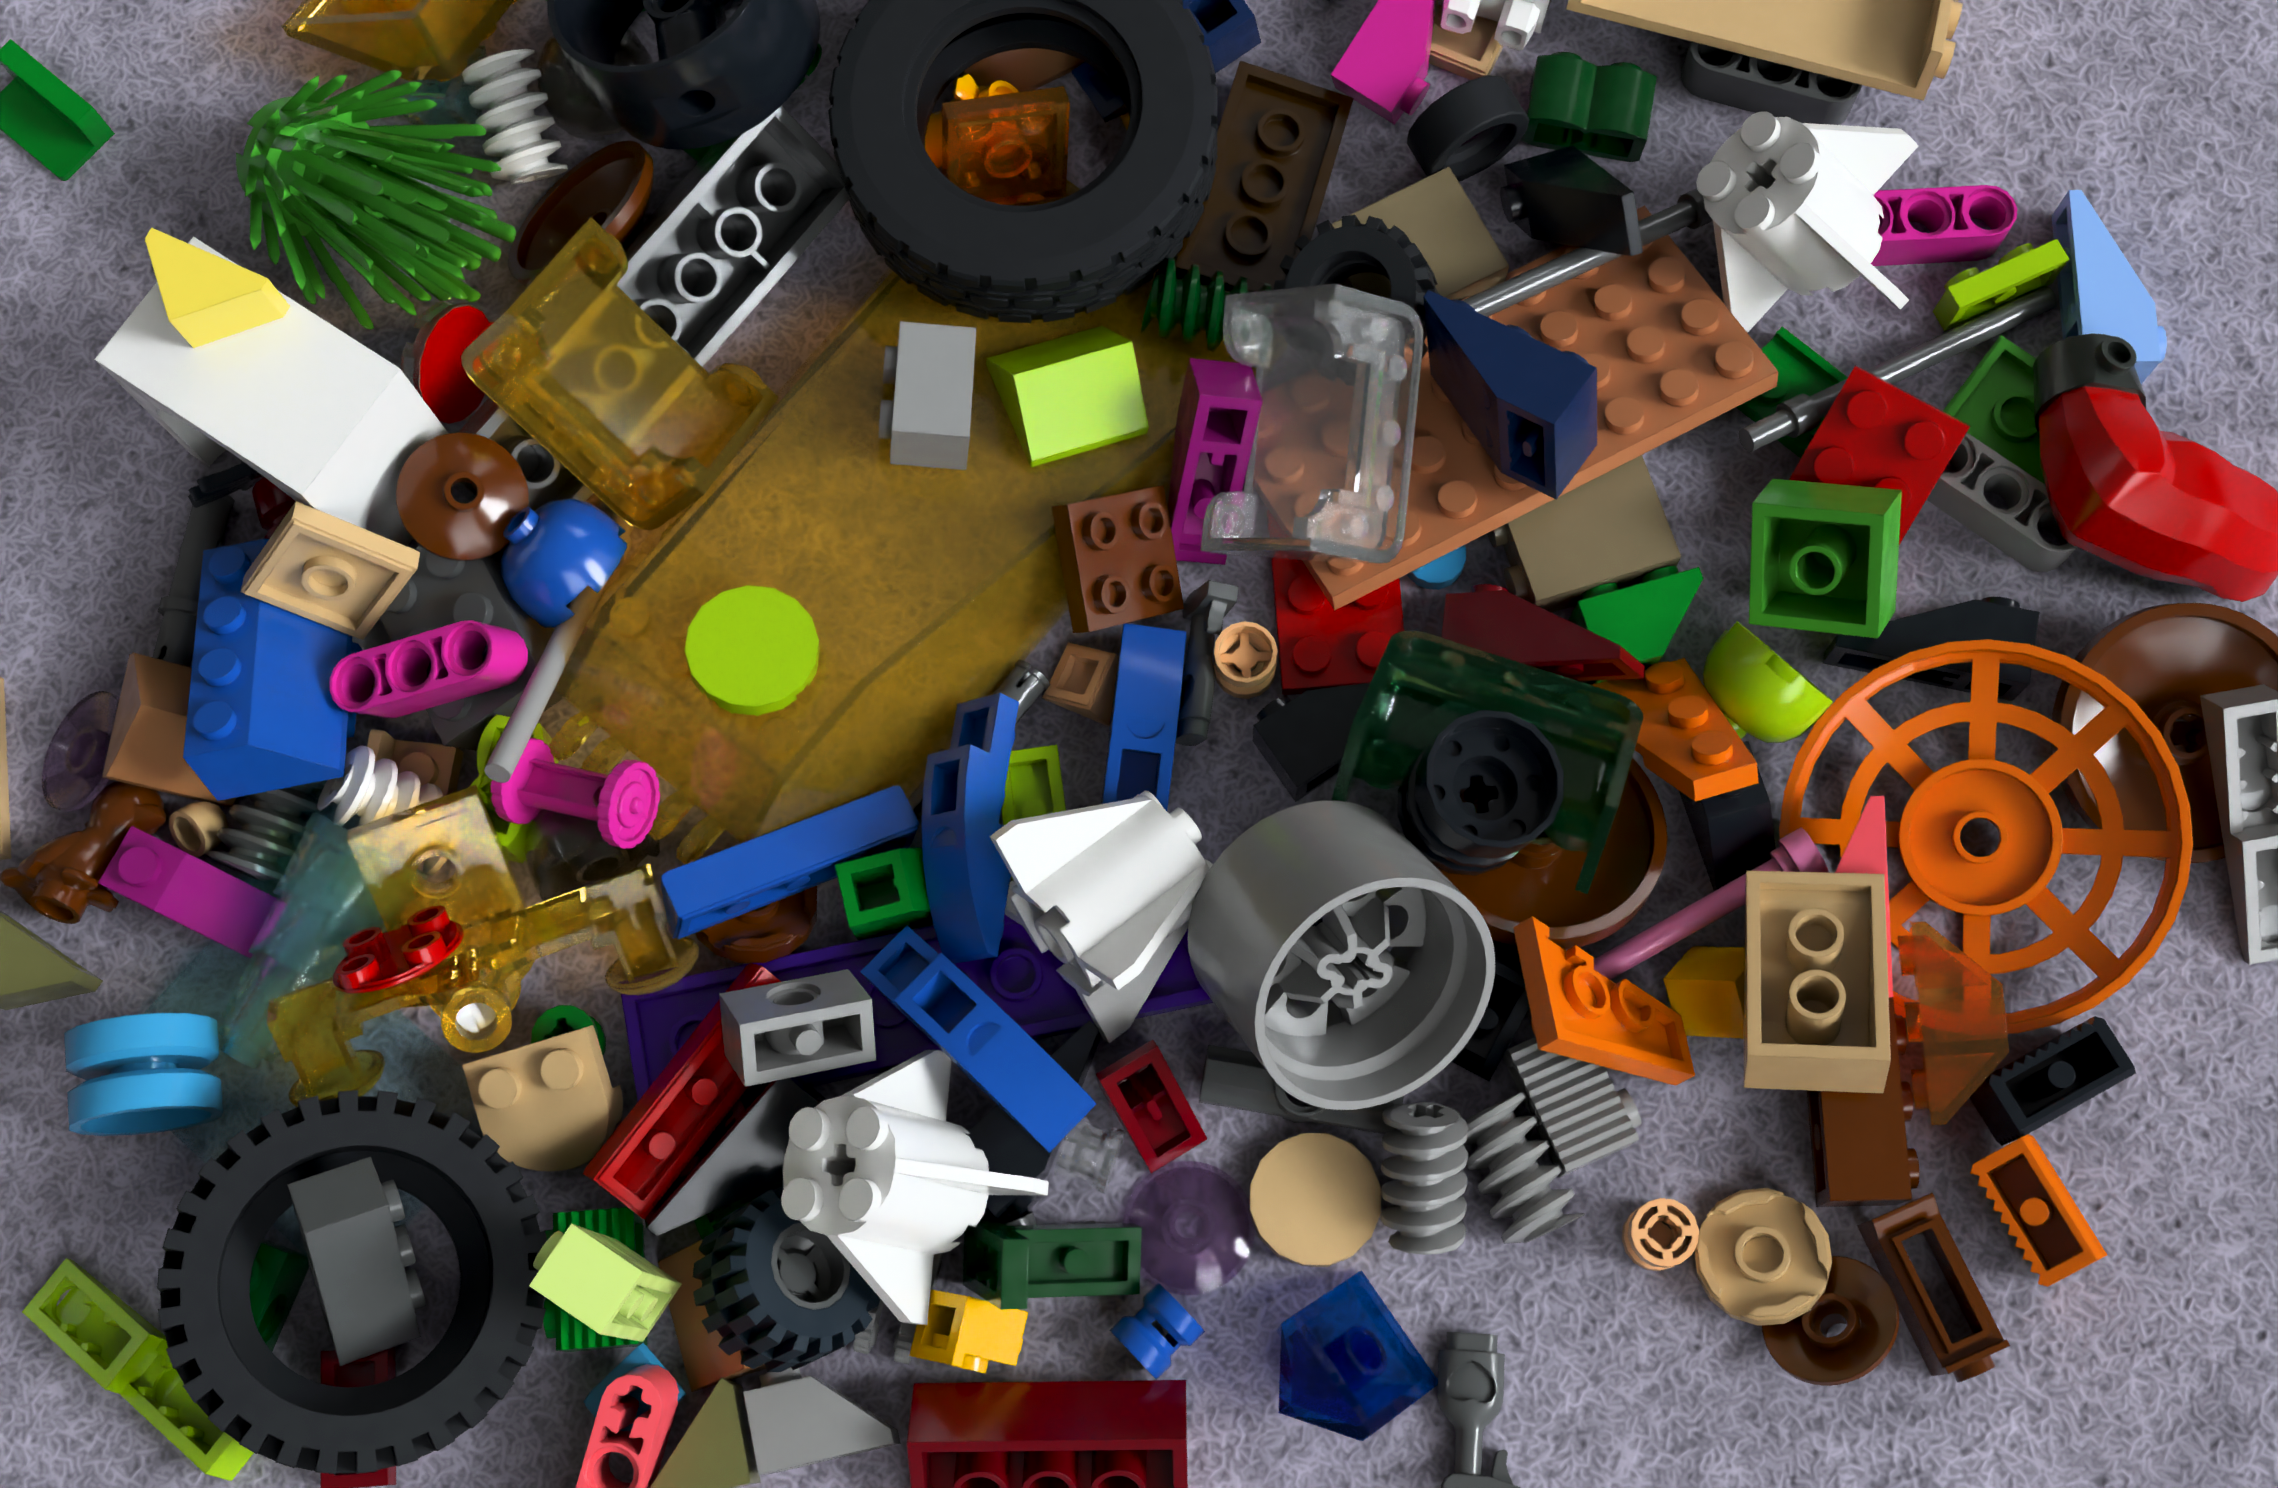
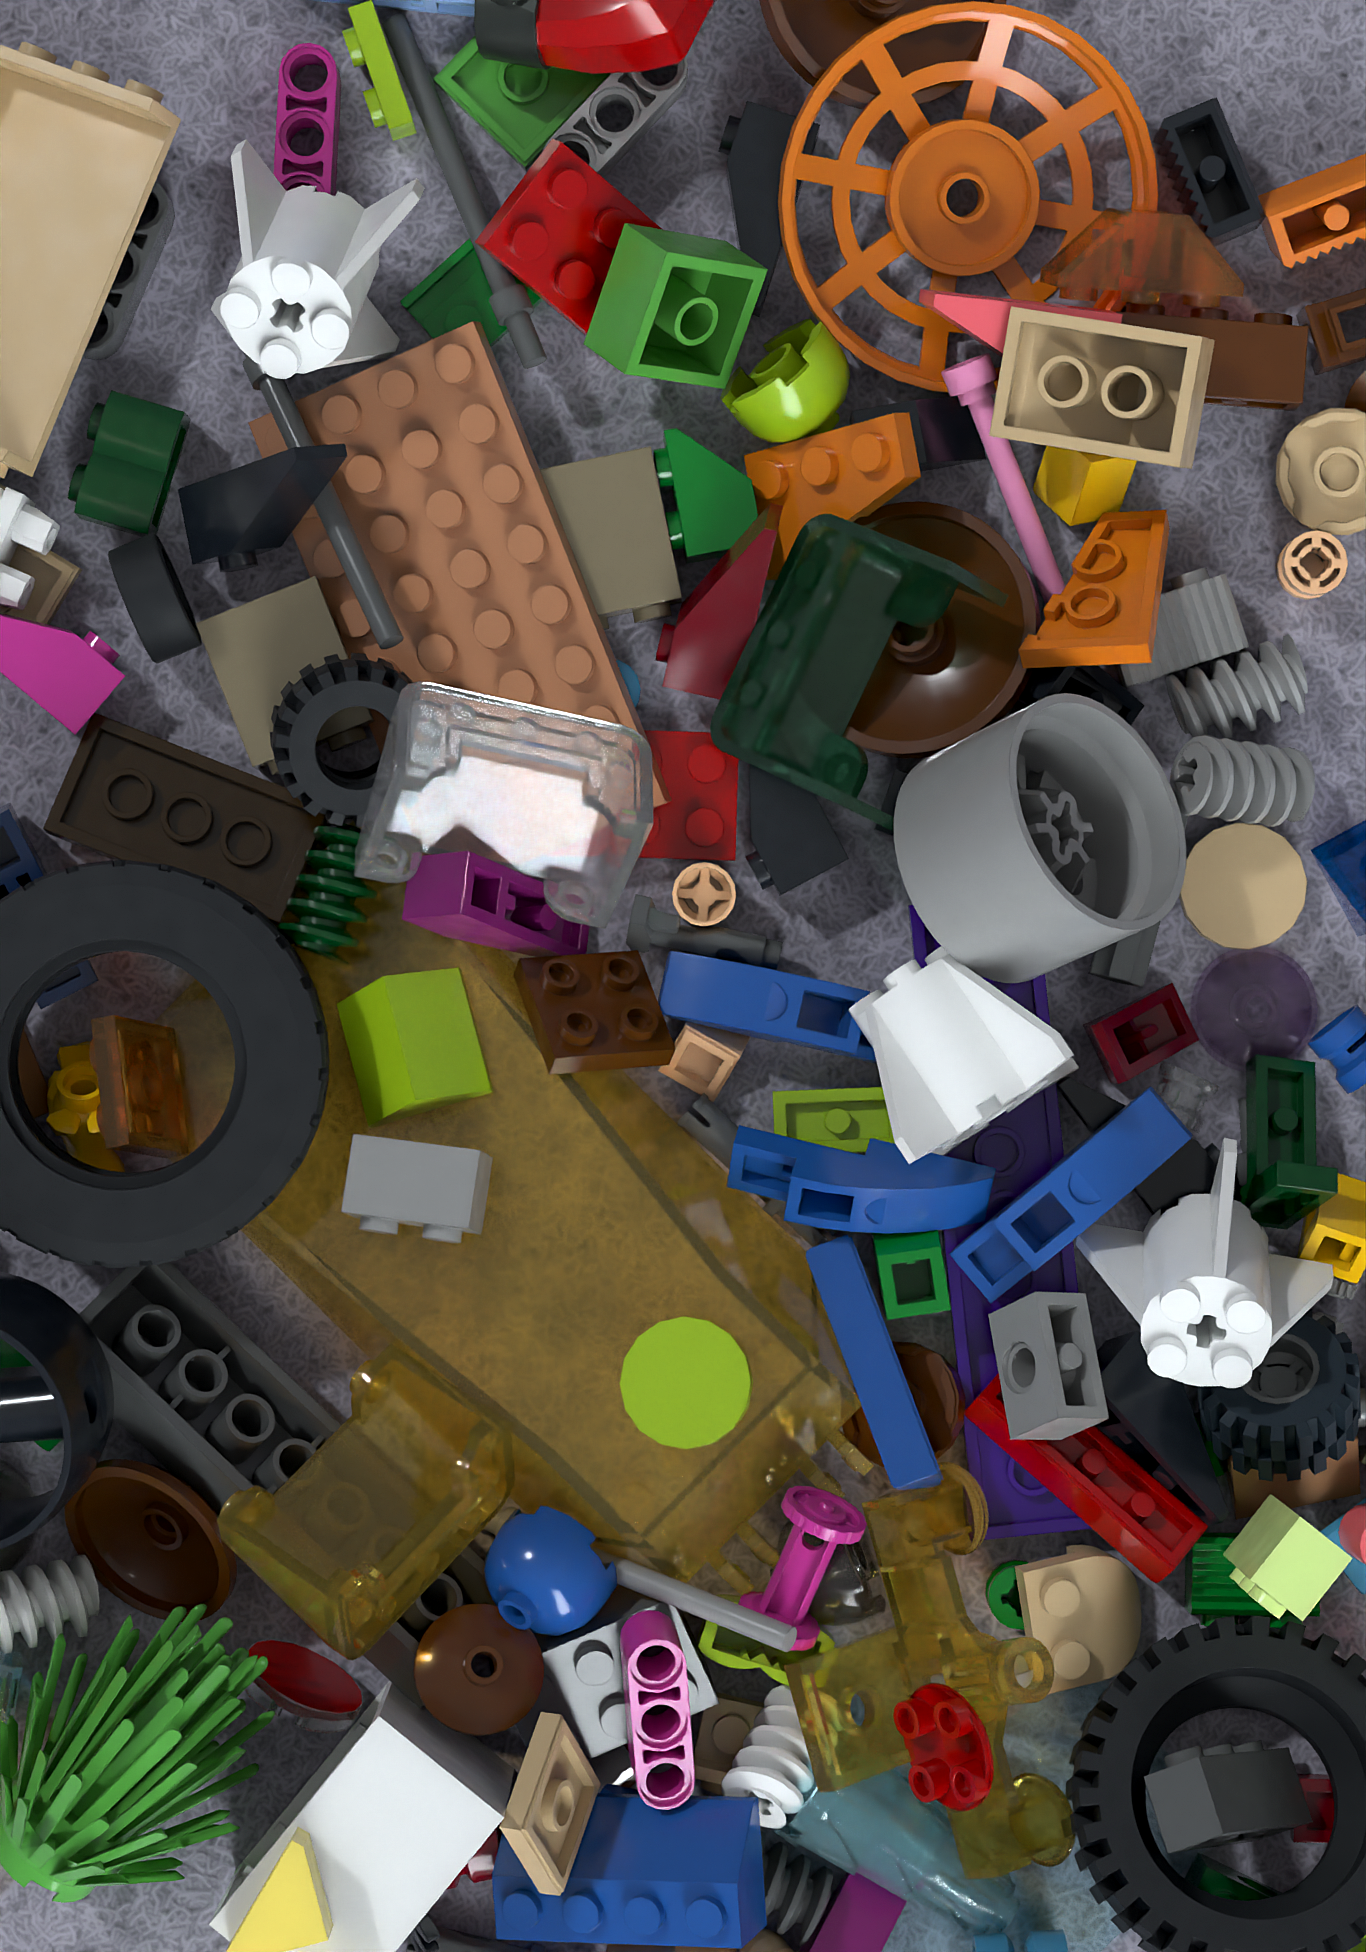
camera: 90 degrees left, 15 degrees up
black wheel [1397,710,1564,876] -> none
dark blue slope [1423,290,1597,500] -> none

